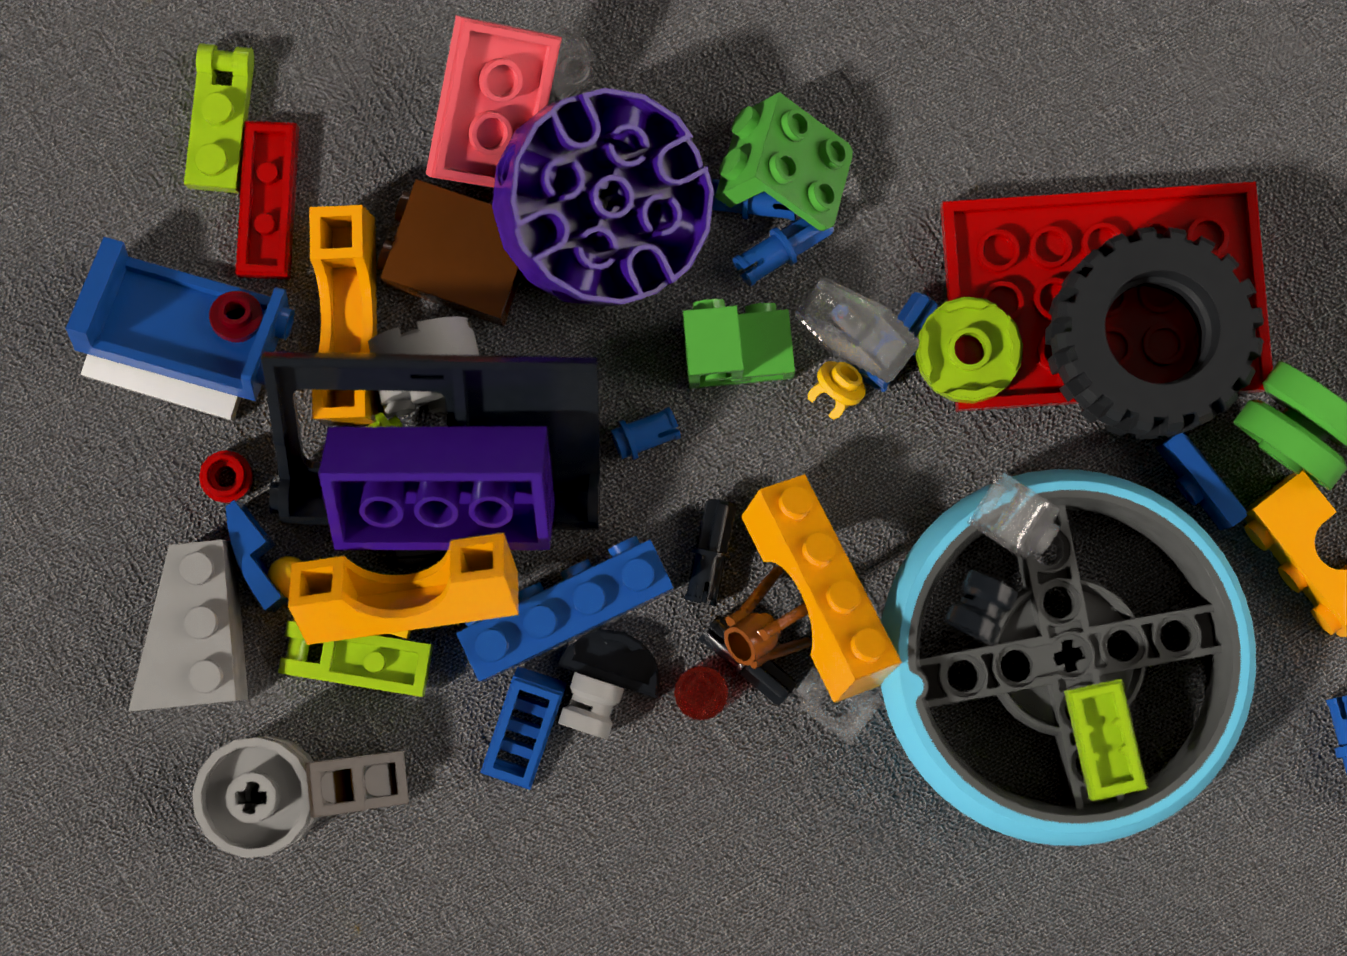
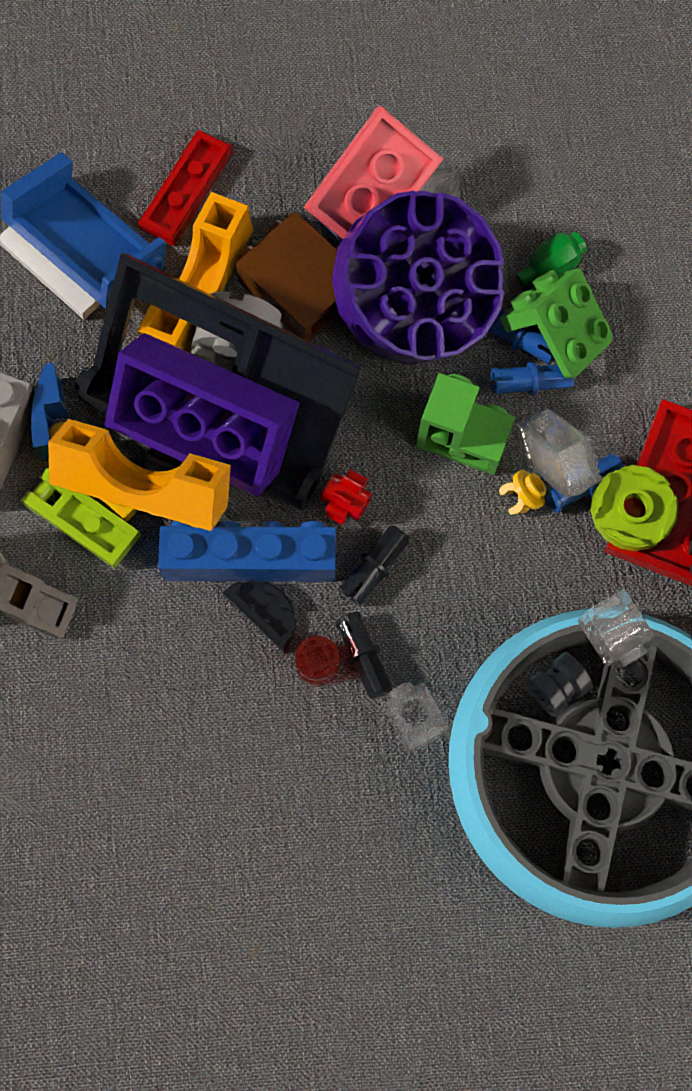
camera: 20 degrees right, 10 degrees down
lime plate [184,43,254,193] -> none
red plate [199,450,253,503] -> none
dark red plate [209,291,263,343] -> none
blue slope [480,667,567,790] -> none
light grey wheel [558,672,625,739] -> none
blue pin [610,407,681,461] -> none
dark orange plant [724,566,812,669] -> none
light orange arch [741,474,902,703] -> none
lime plate [1064,679,1147,801] -> none
none -> red gear [320,469,373,525]
none -> green plant [516,231,588,288]

